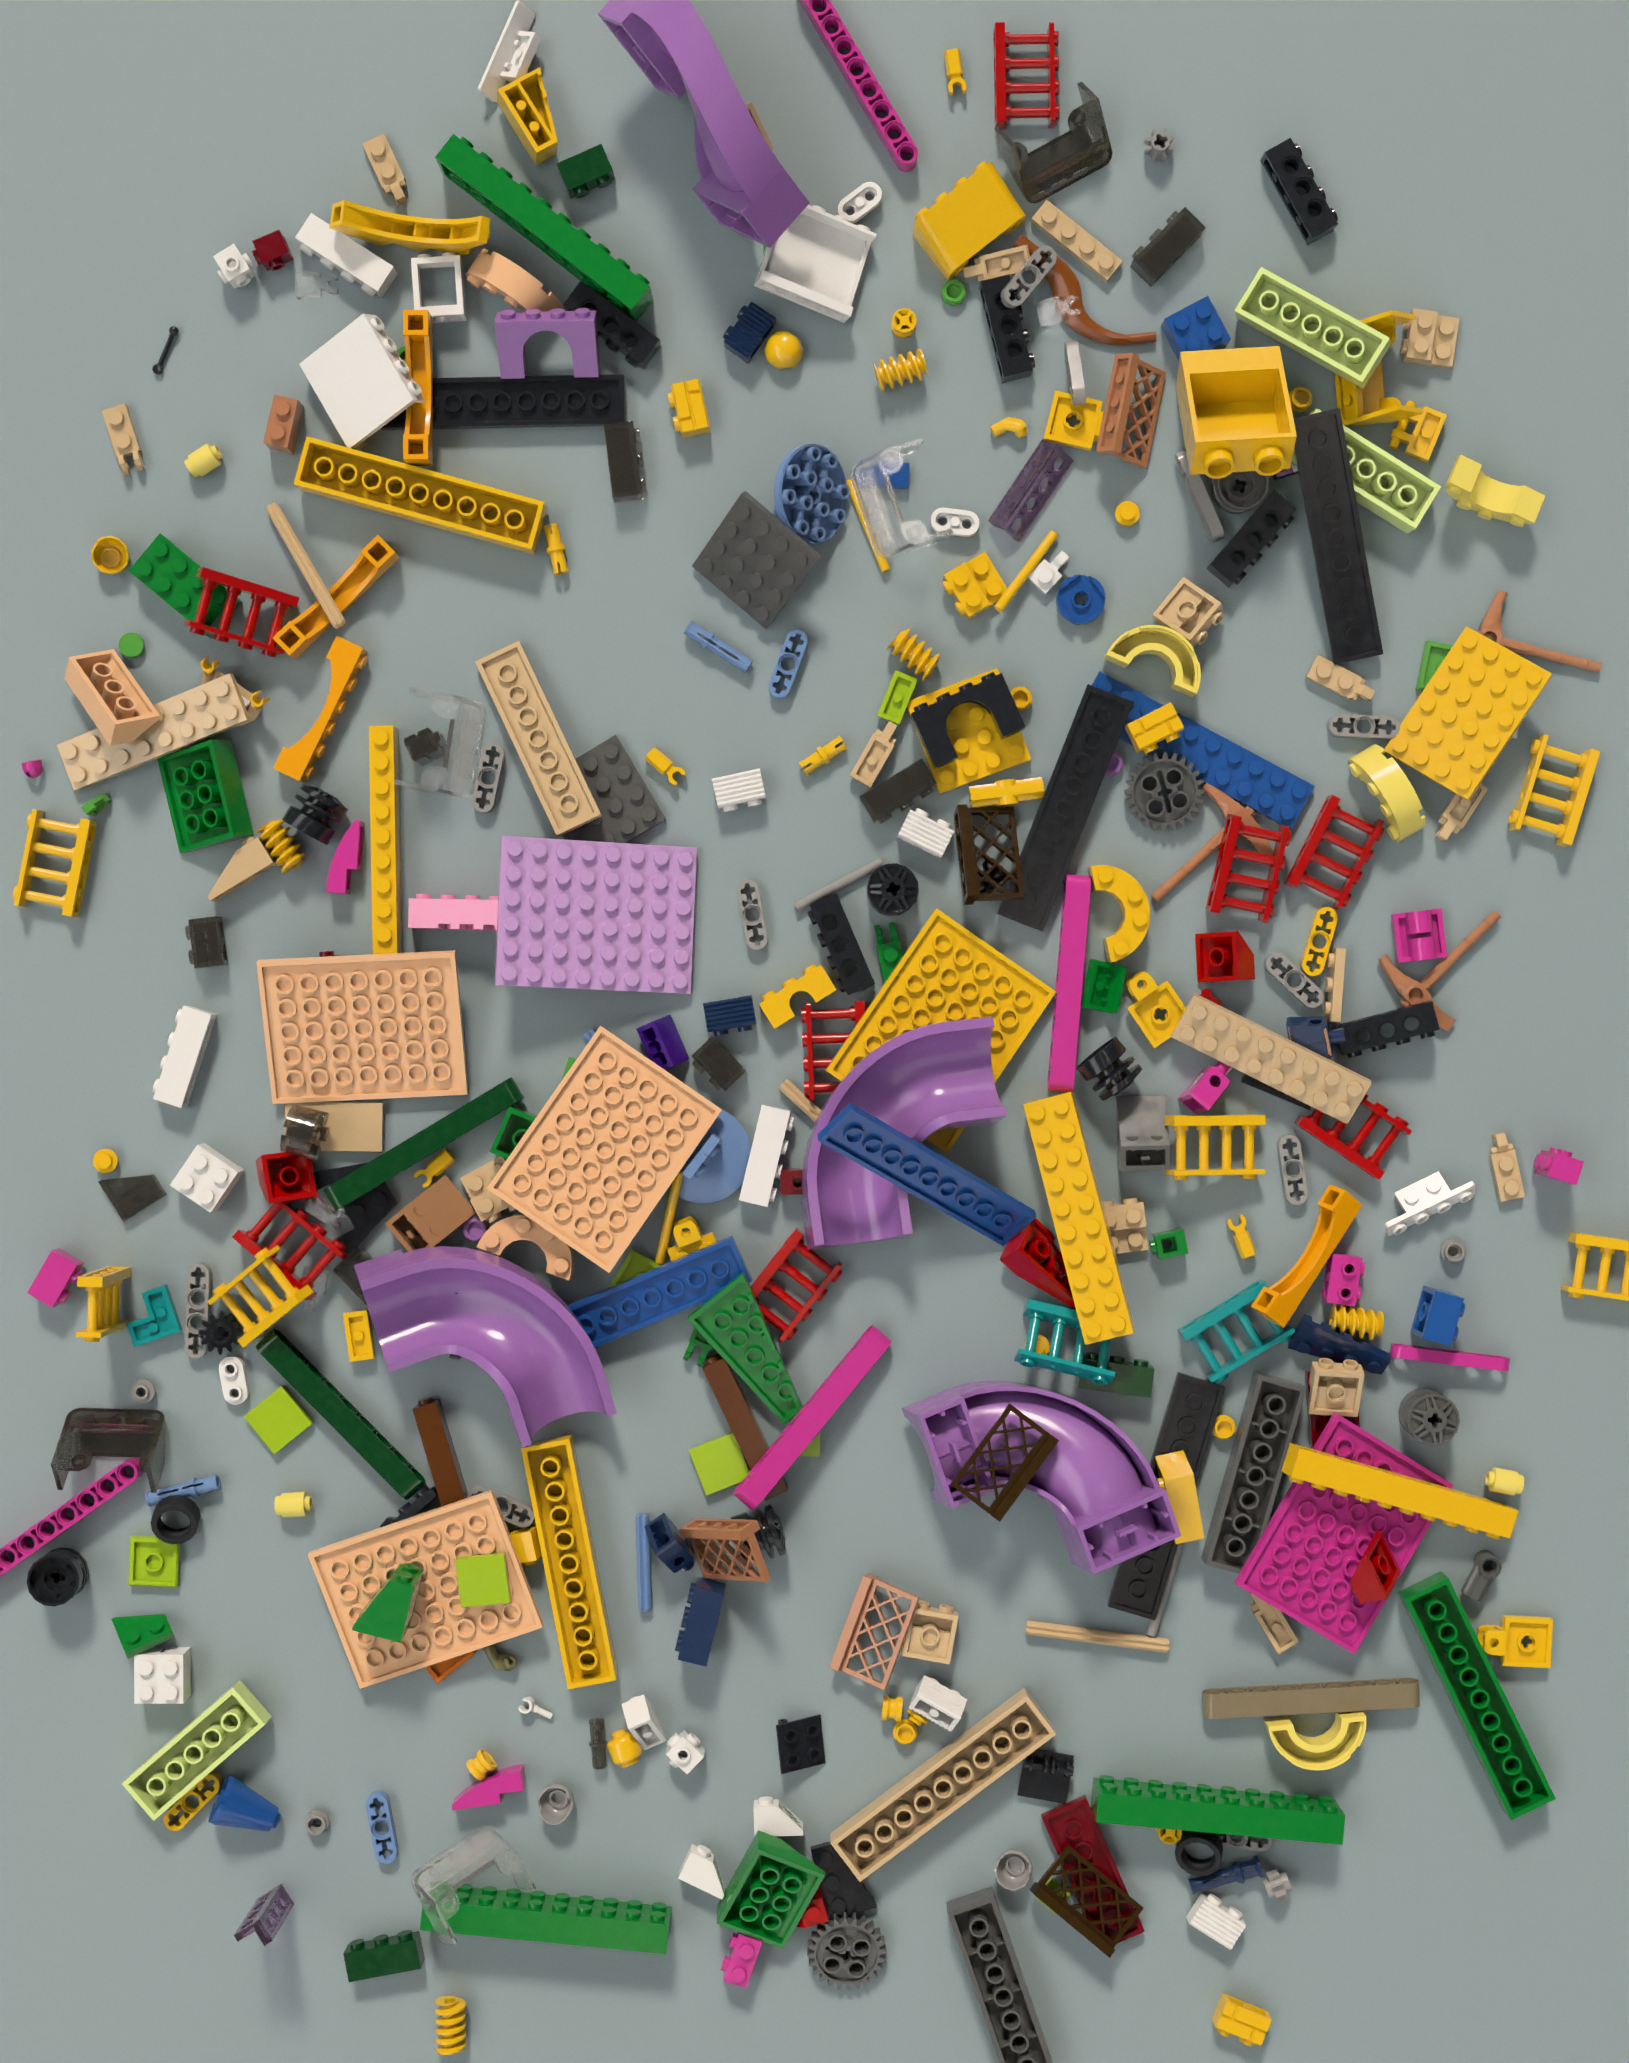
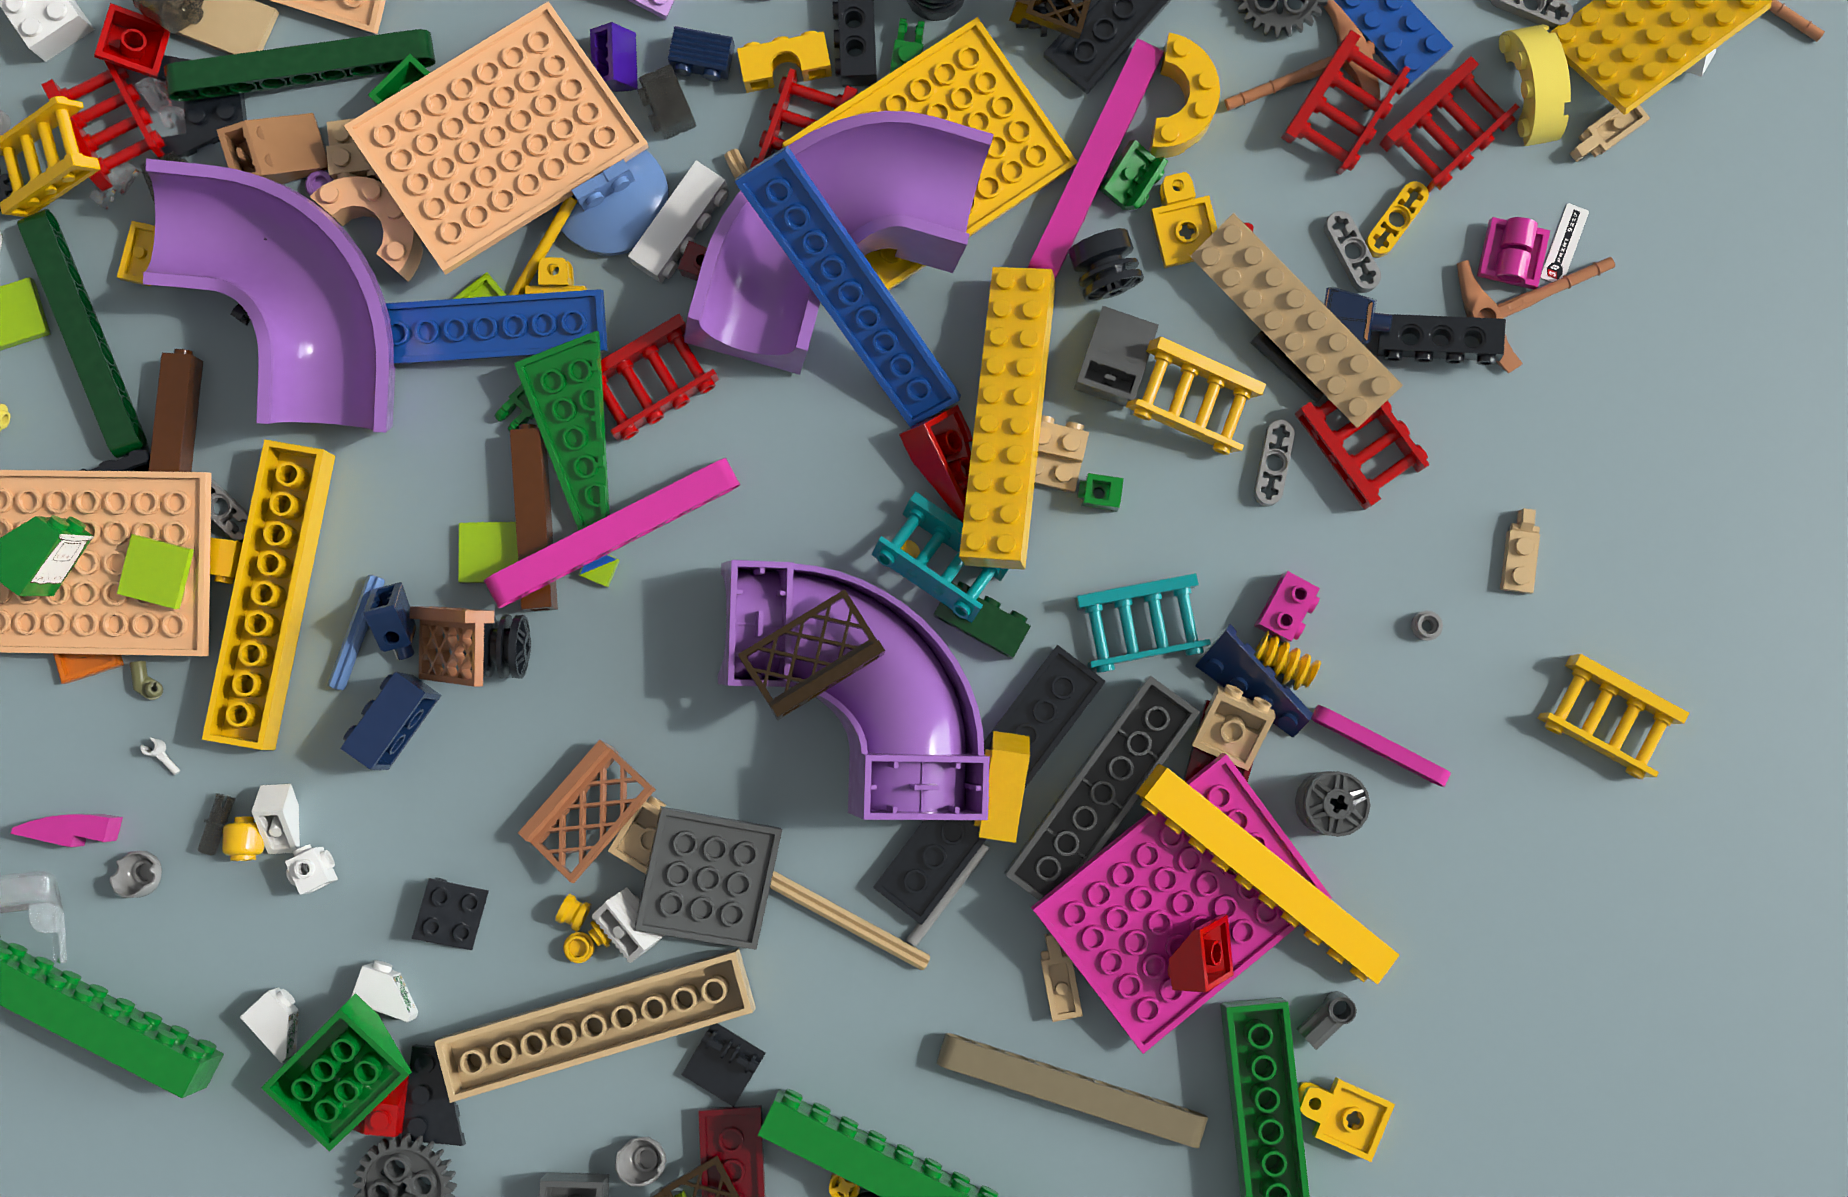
camera: 20 degrees right, 5 degrees down
yellow bar [414,1148,456,1188] -> none
yellow wheel [466,1749,497,1781] -> none
dark pink brick [720,1932,762,1989] -> none
dark pink torso [1178,1061,1232,1114] -> none
red slope [1195,931,1255,983] -> none
yellow plate [1212,1415,1236,1440] -> none
yellow bar [1226,1214,1257,1259] -> none
light orange arch [1251,1184,1362,1328] -> none
light yellow brick [1263,1711,1367,1771] -> none
tan plate [1323,948,1346,1022] -> none
white bracket [1385,1171,1475,1236] -> none
blue brick [1411,1285,1465,1346] -> none
light yellow brick [1485,1467,1524,1496] -> none
yellow fence [1508,734,1601,847] -> none
dark pink brick [1533,1147,1584,1185] -> none
none -> dark grey plate [635,806,782,950]
none -> white sticker [1541,203,1589,282]

